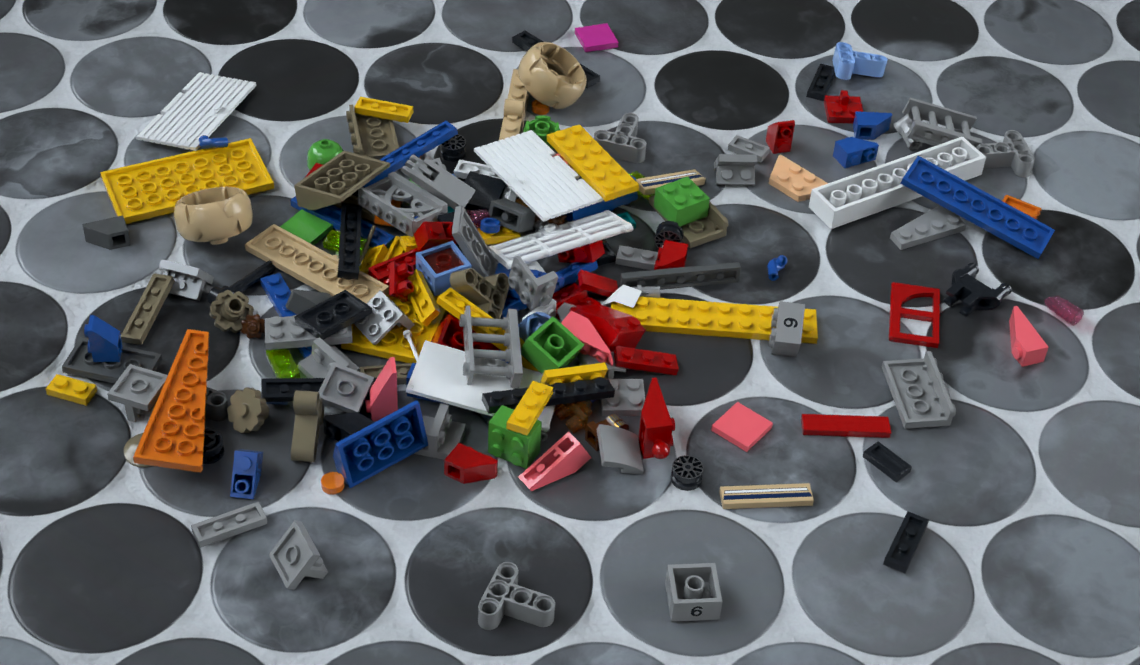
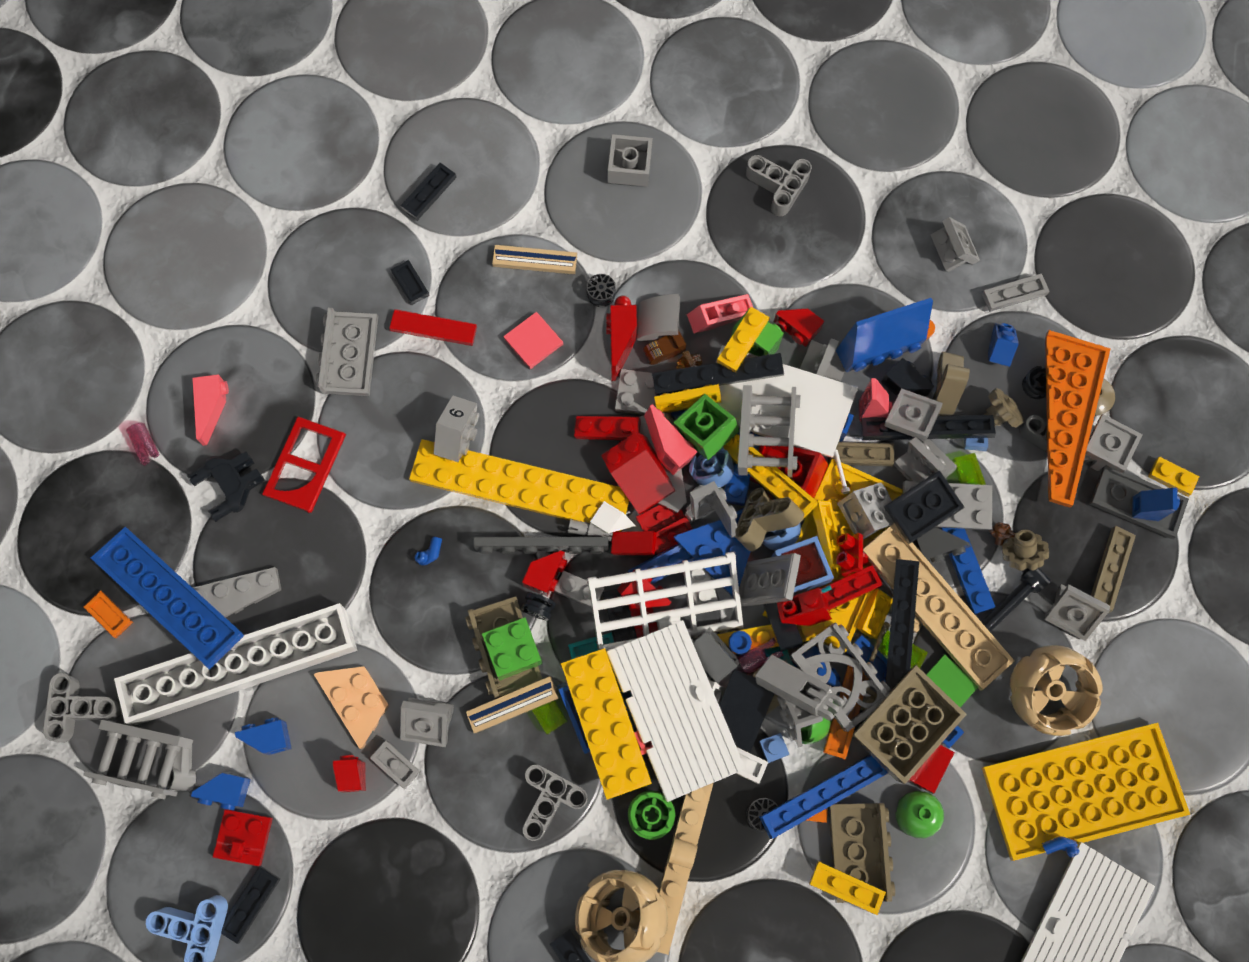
camera: 170 degrees left, 30 degrees up
dark grey slope [82,215,131,250] -> none

